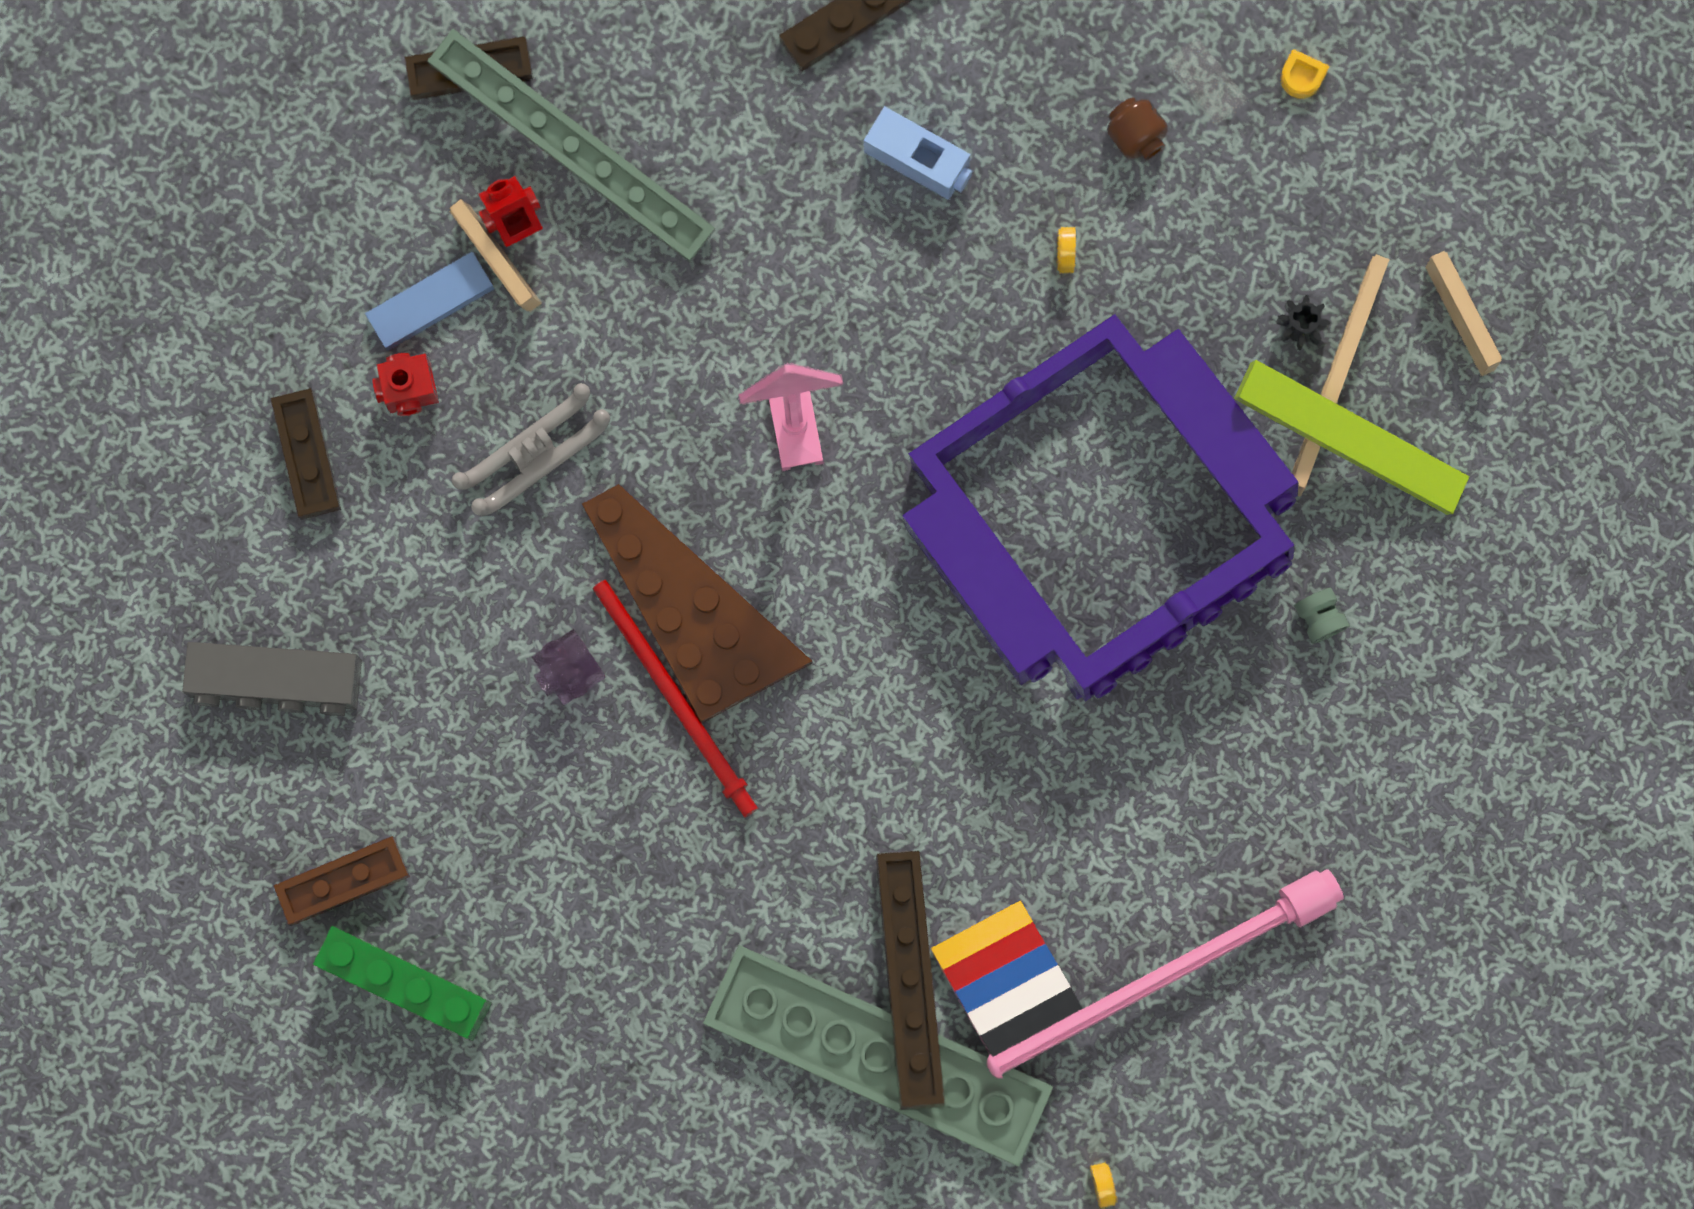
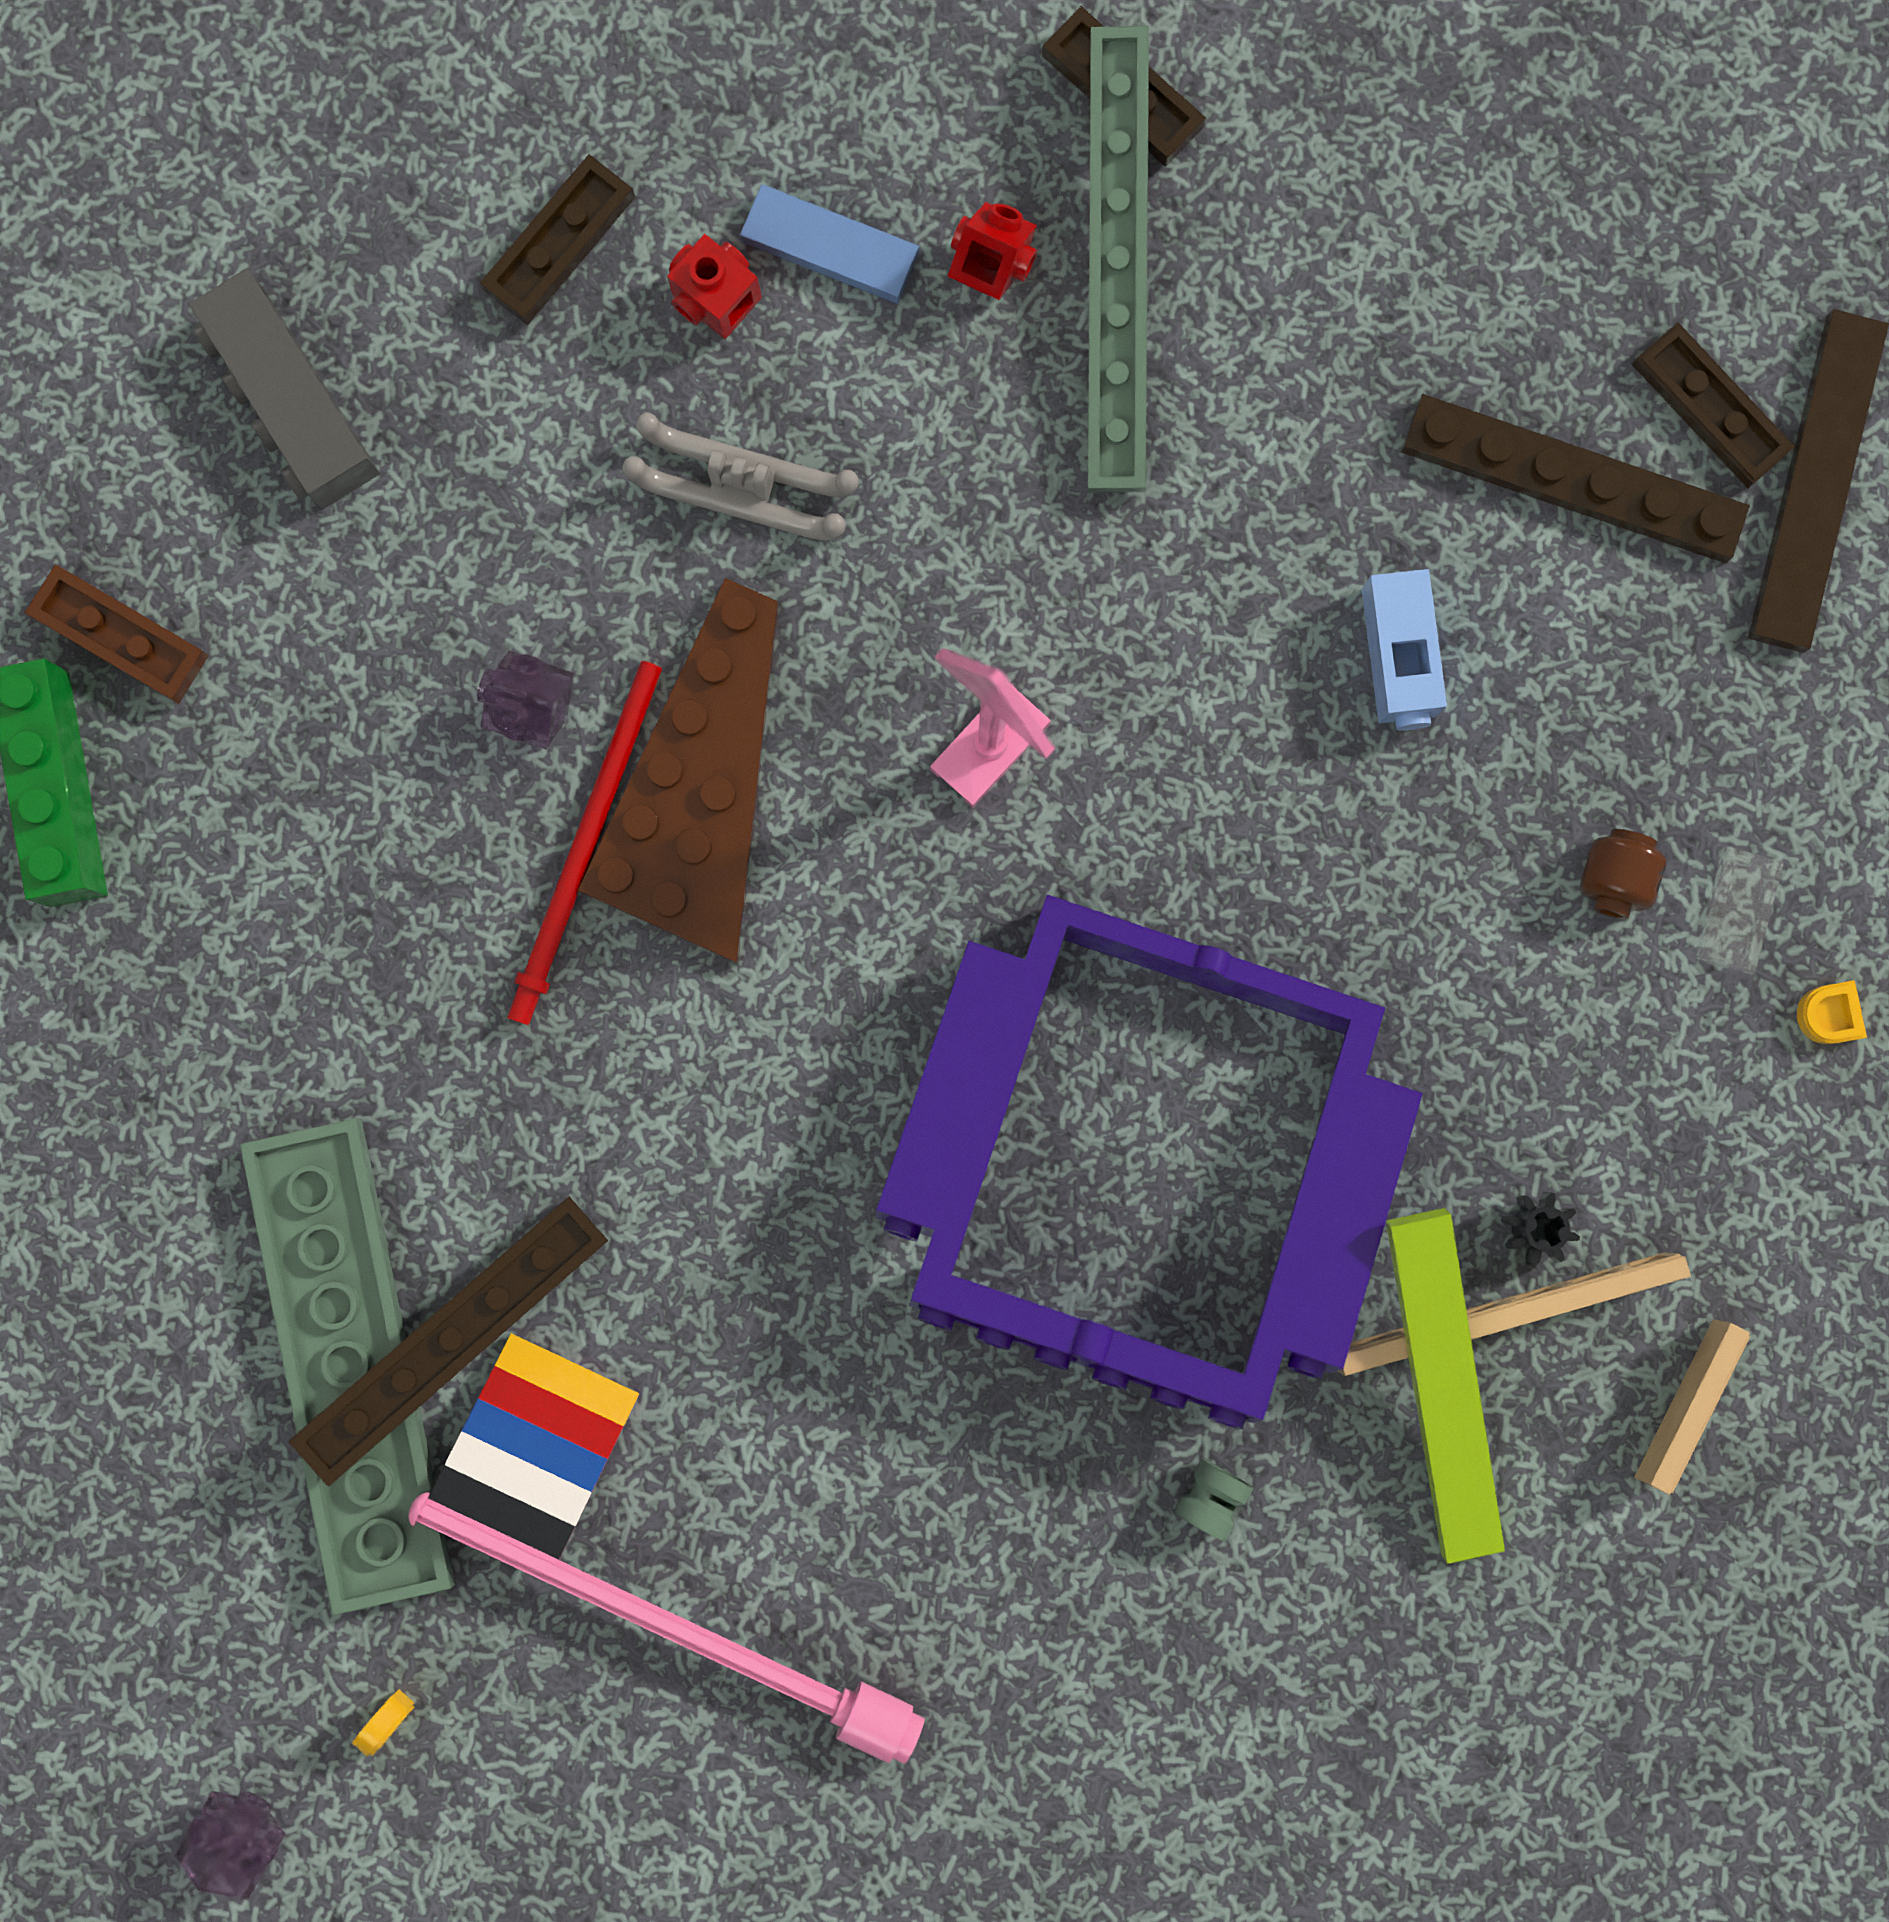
camera: 50 degrees right, 5 degrees up
tan tile [450,199,542,311] -> none
yellow tile [1057,227,1076,273] -> none

